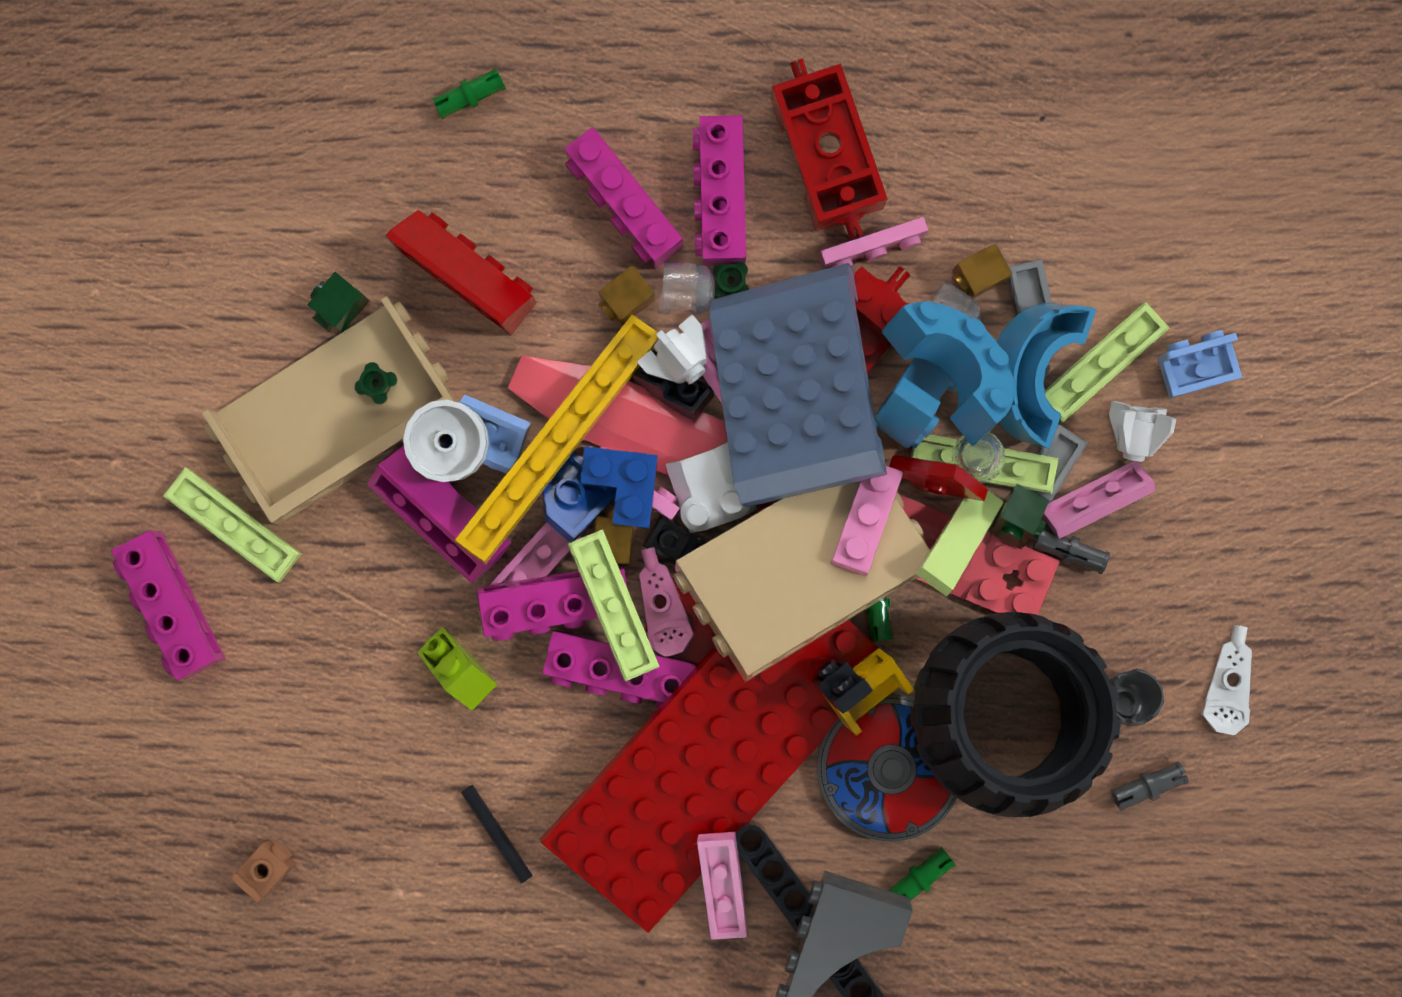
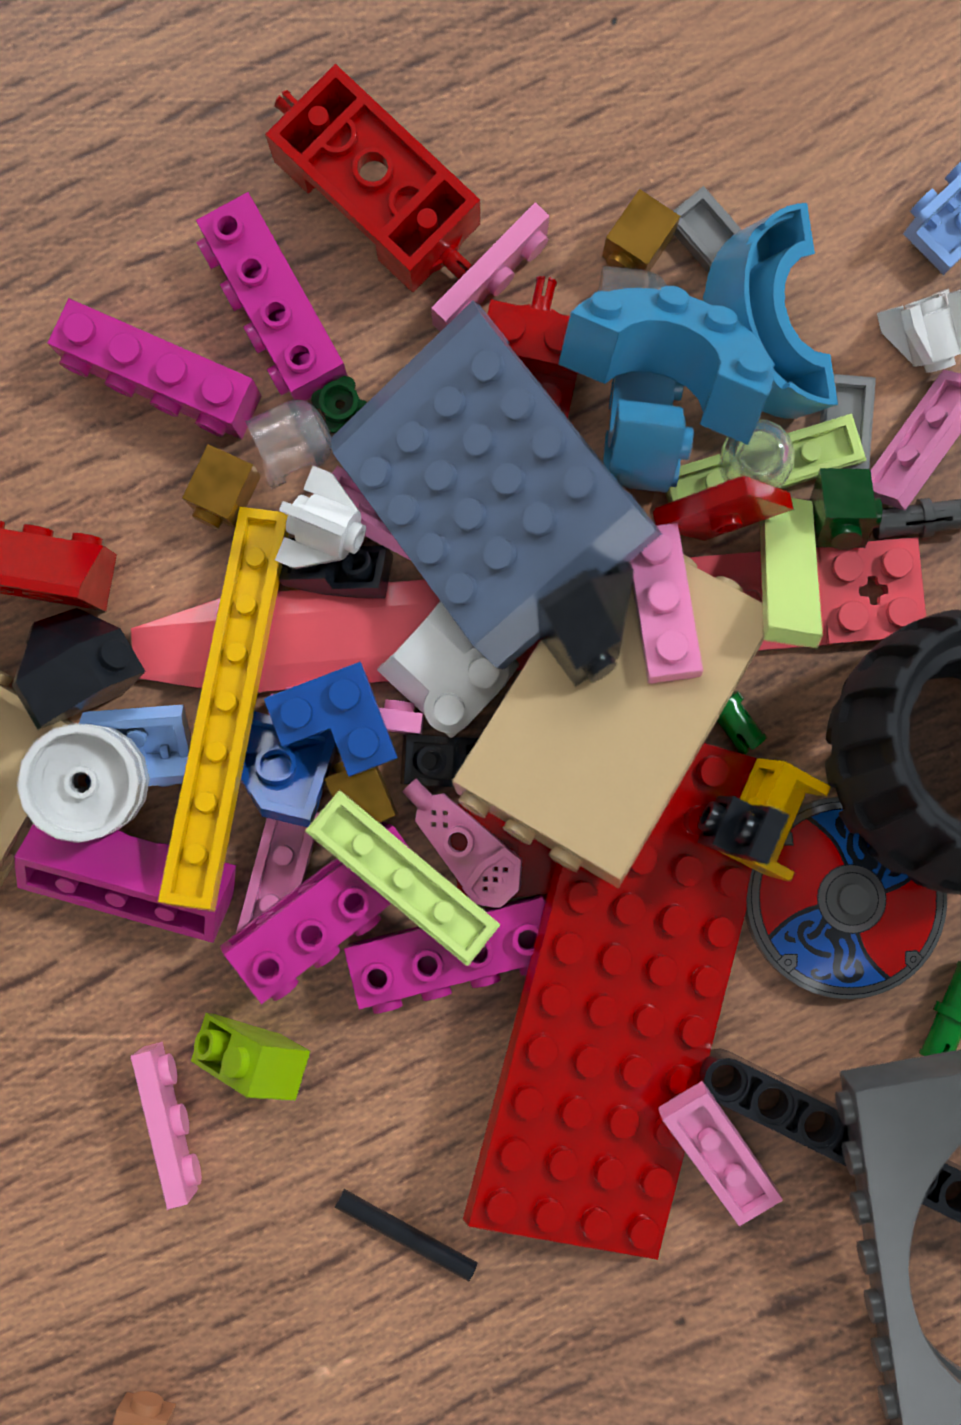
camera: 30 degrees left, 0 degrees up
yellowish green tile [1045,302,1169,423] -> none
none -> black slope [12,608,146,730]
none -> bright pink plate [131,1042,201,1210]
none -> black slope [538,562,634,687]

